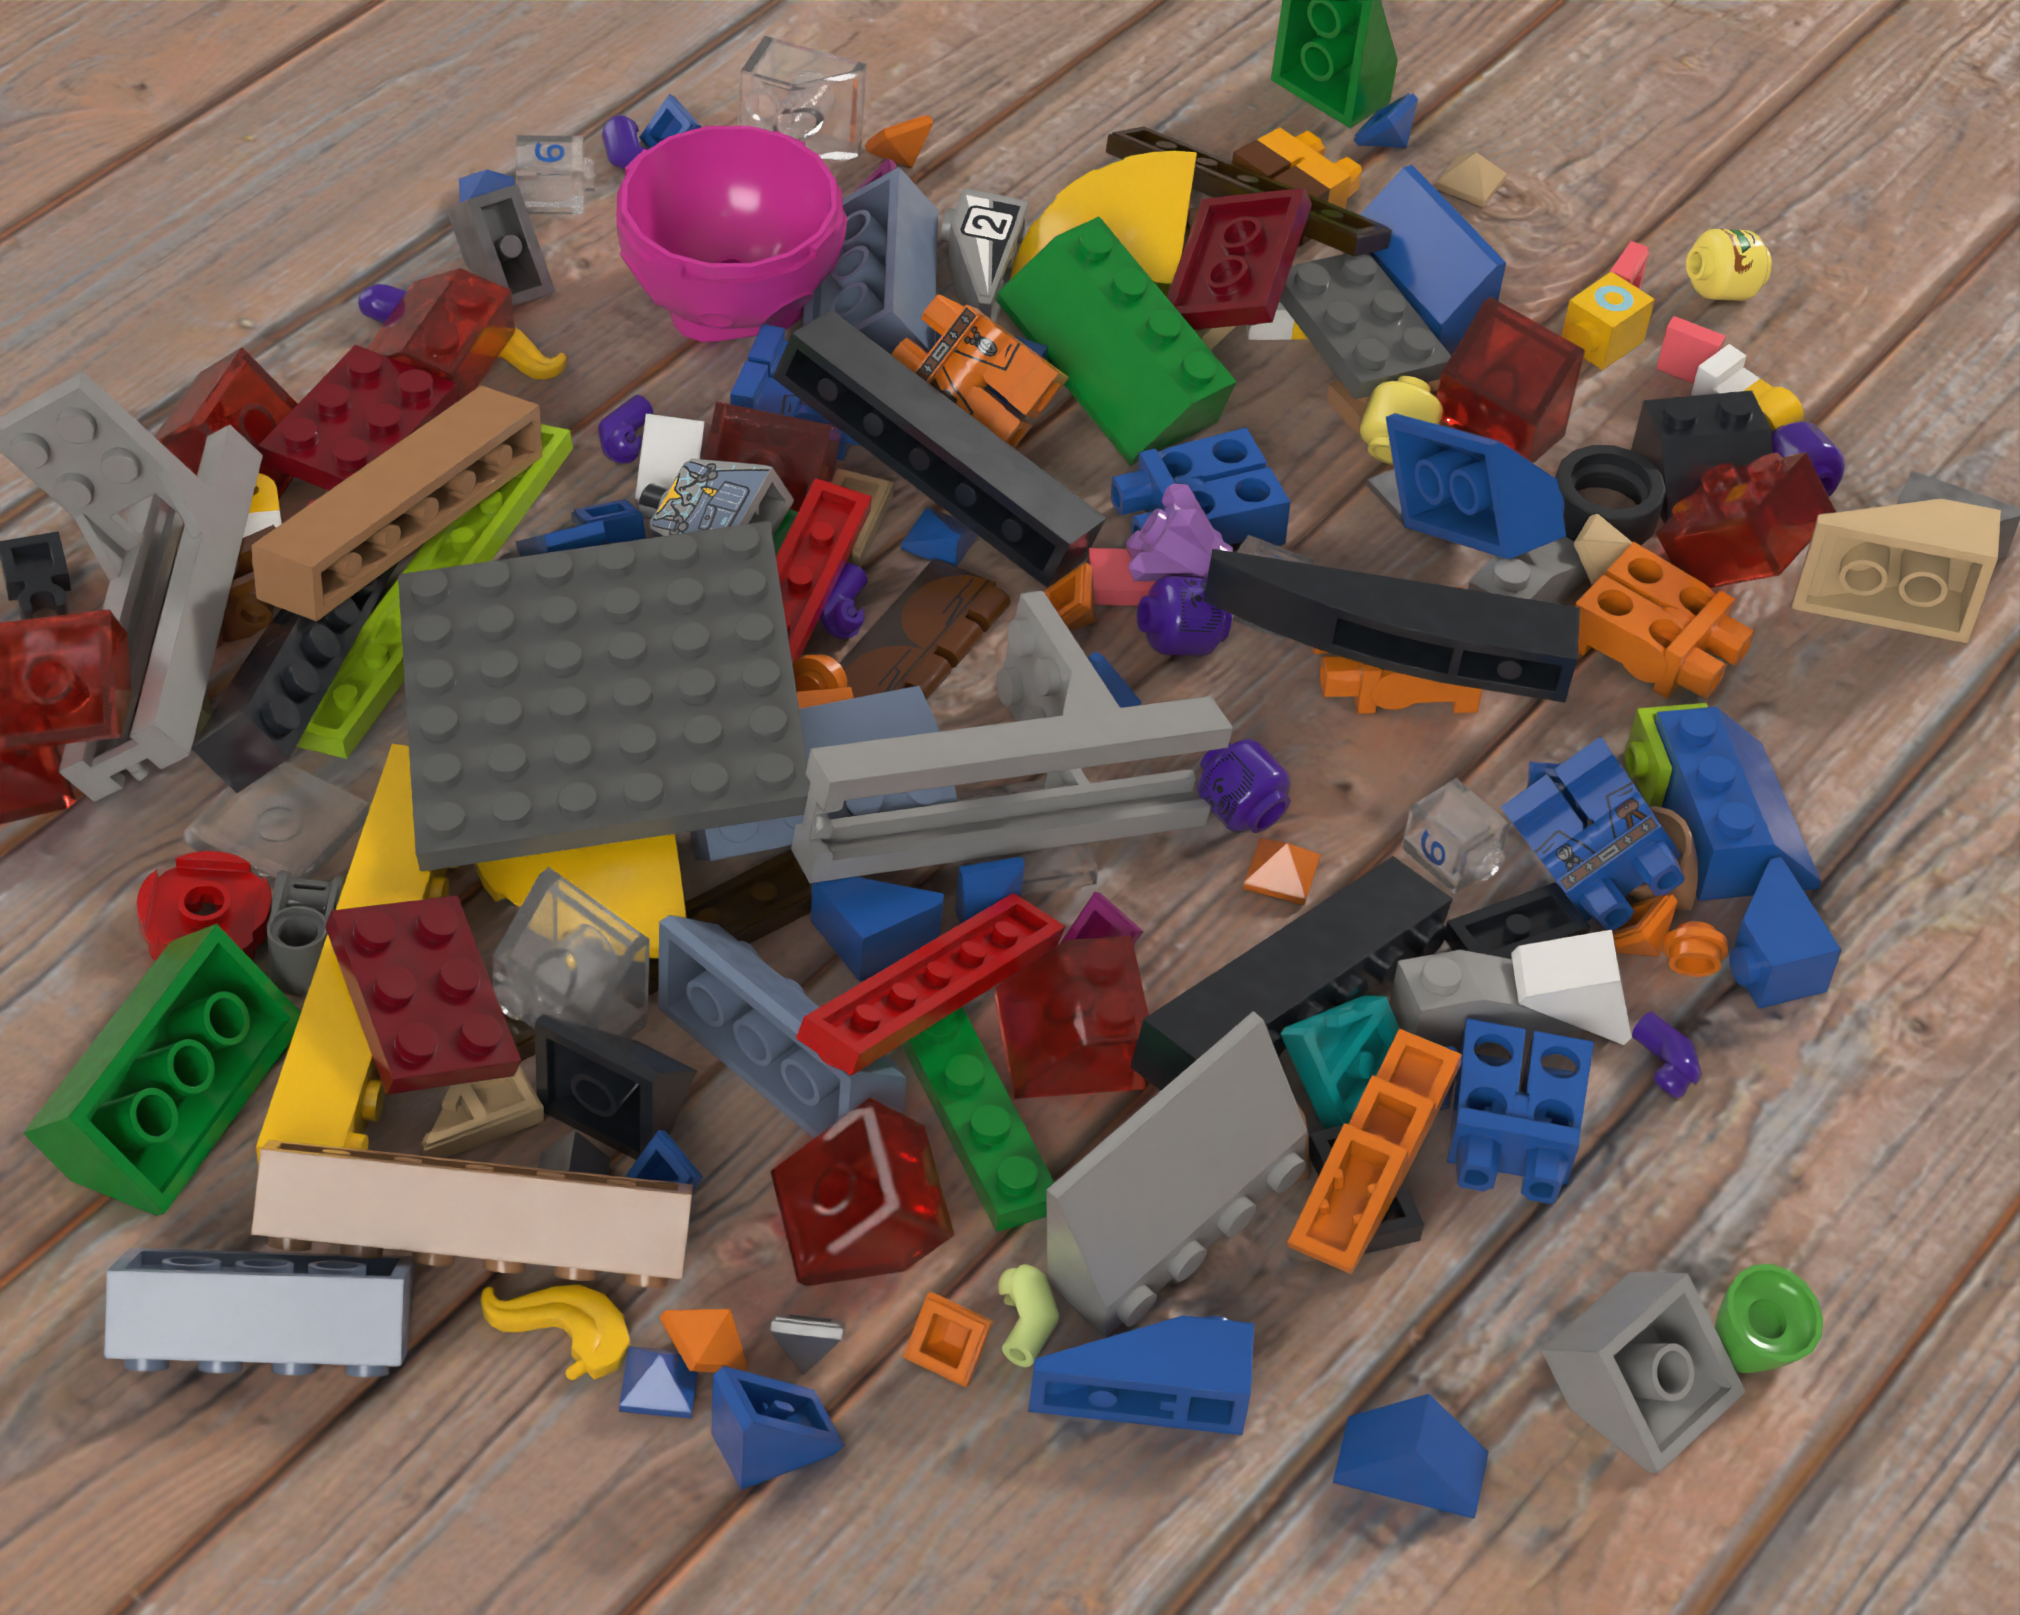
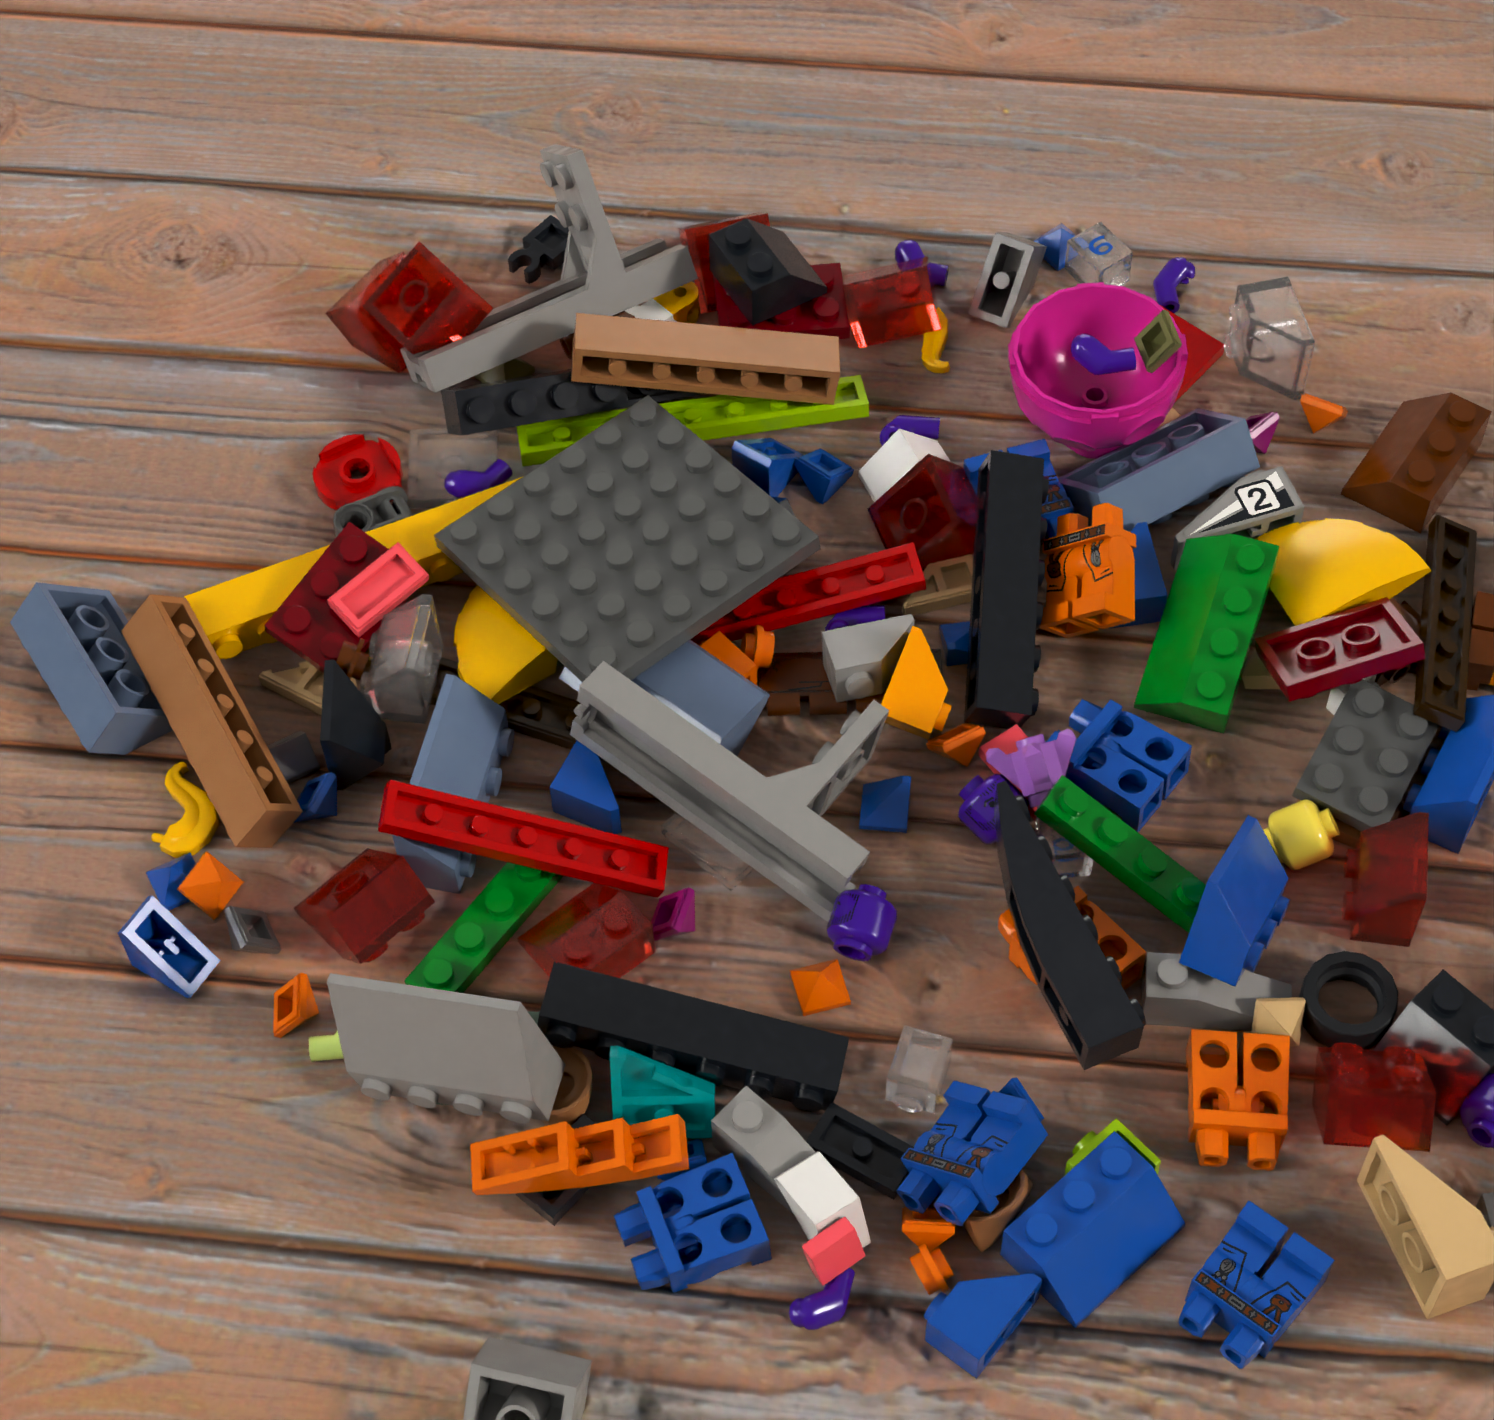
camera: 65 degrees right, 10 degrees up
green slope [23,924,301,1216] -> none
blue slope [639,94,702,149] -> none
torso [639,459,794,537] -> none
blue slope [955,857,1025,924] -> none
blue slope [1028,1315,1254,1435] -> none
blue slope [1333,1394,1489,1519] -> none
none -> coral tile [327,542,429,638]
none -> reddish brown plate [336,638,370,681]
none -> dark purple arm [444,459,513,499]
none -> black slope [709,218,827,326]
none -> coral tile [802,1217,866,1286]
none -> light grey slope [822,614,914,703]
none -> light orange slope [881,626,952,740]
none -> green plate [1034,775,1206,933]
none -> dark purple arm [1071,334,1136,375]
none -> olive slope [1134,310,1182,373]
none -> blue hips [1178,1200,1335,1369]
none -> reddish brown slope [1341,393,1492,534]

